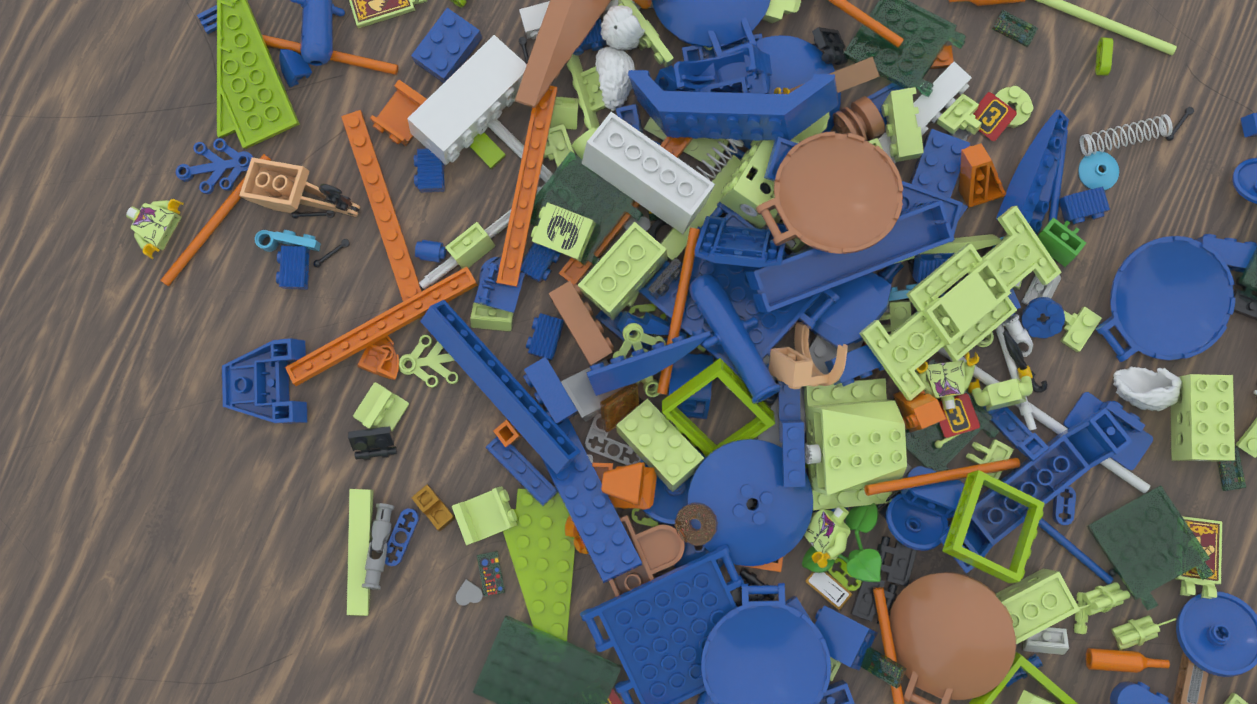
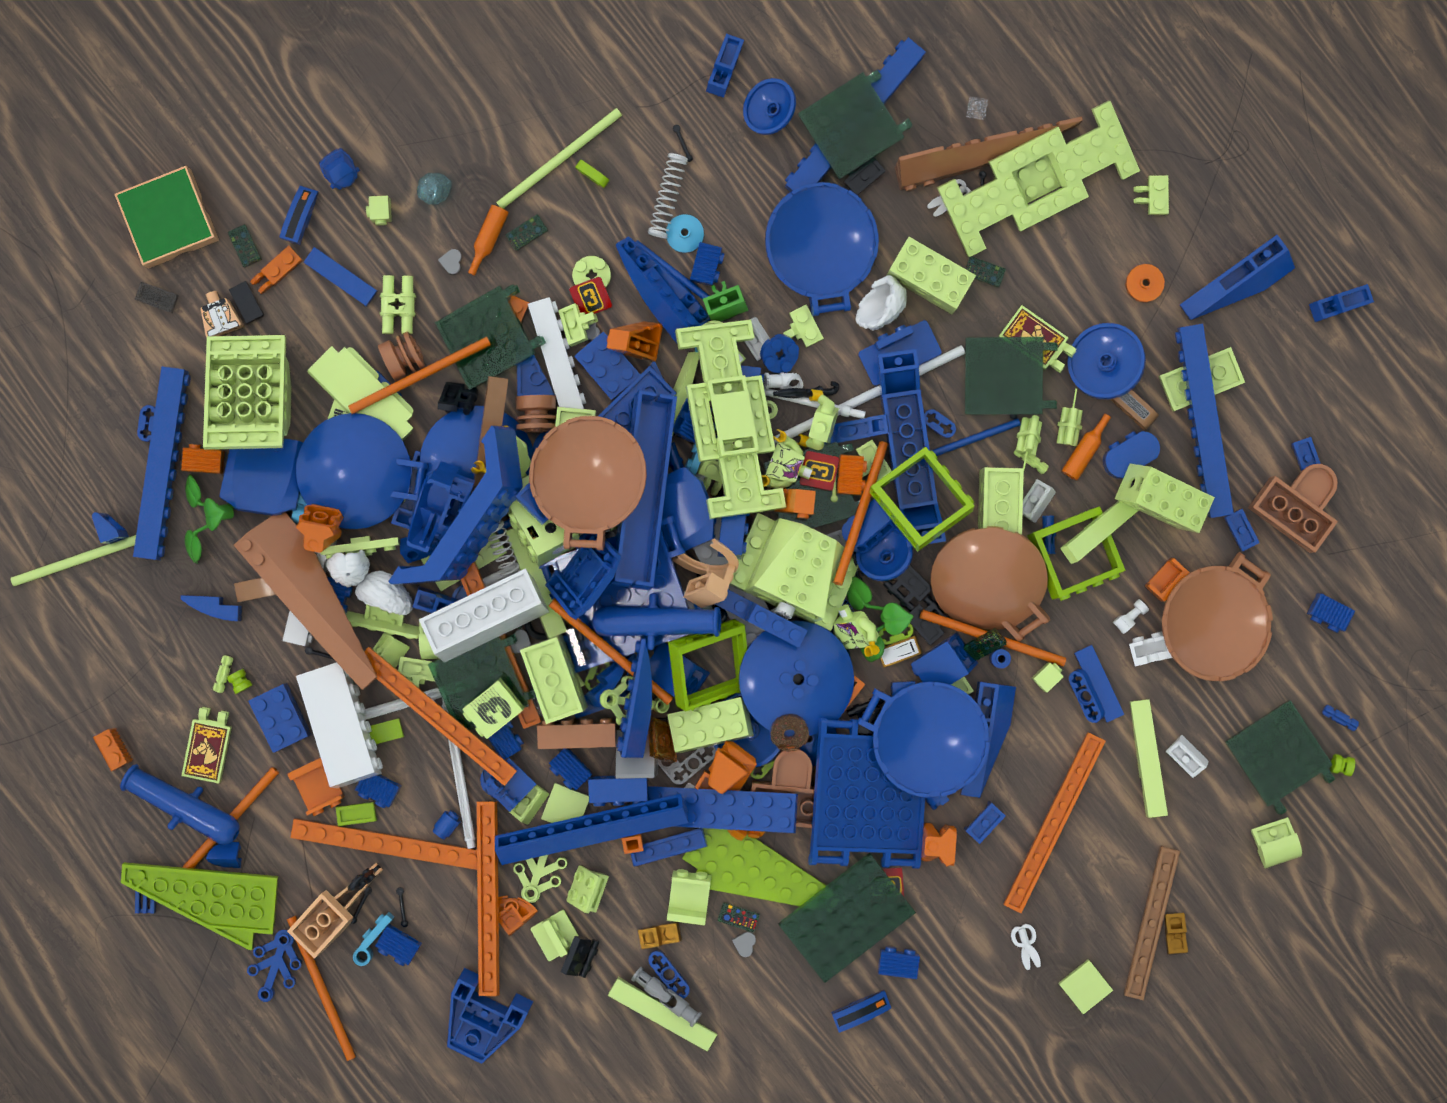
camera: 60 degrees left, 5 degrees up
yellowish green torso [126,199,184,259] -> none
yellowish green panel [445,222,495,269] -> none
yellowish green wedge [881,87,924,162] -> none
none -> lime tile [335,802,377,826]
none -> yellowish green tile [541,783,589,823]
none -> yellowish green bracket [567,865,609,913]
none -> orange brick [837,455,867,496]
none -> blue brick [989,649,1011,668]

